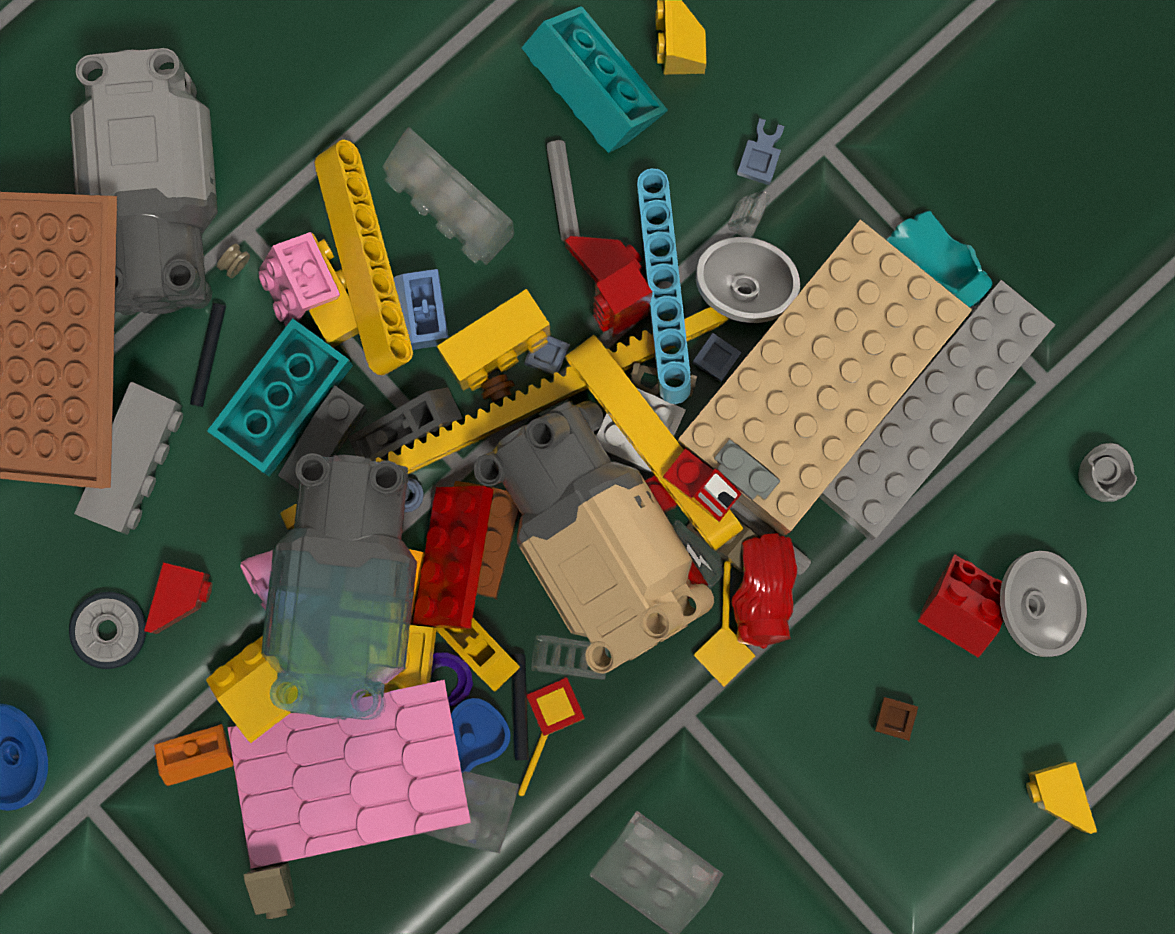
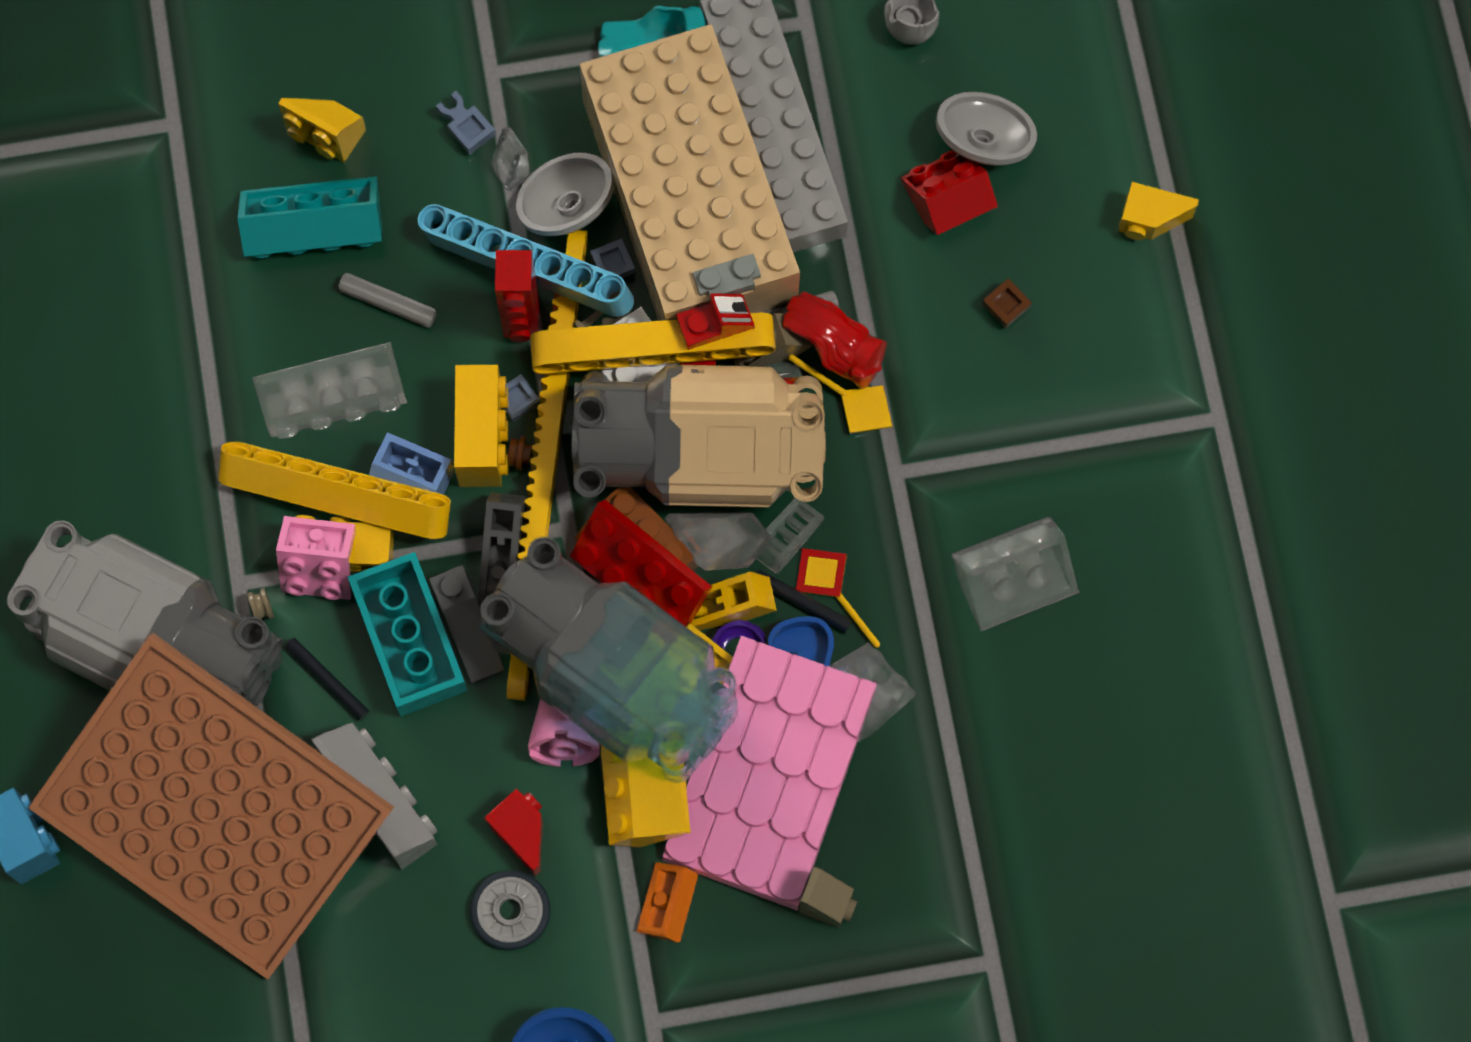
camera: 55 degrees left, 10 degrees down
red slope [565,236,642,284] -> none
none -> clear slope [665,512,772,571]

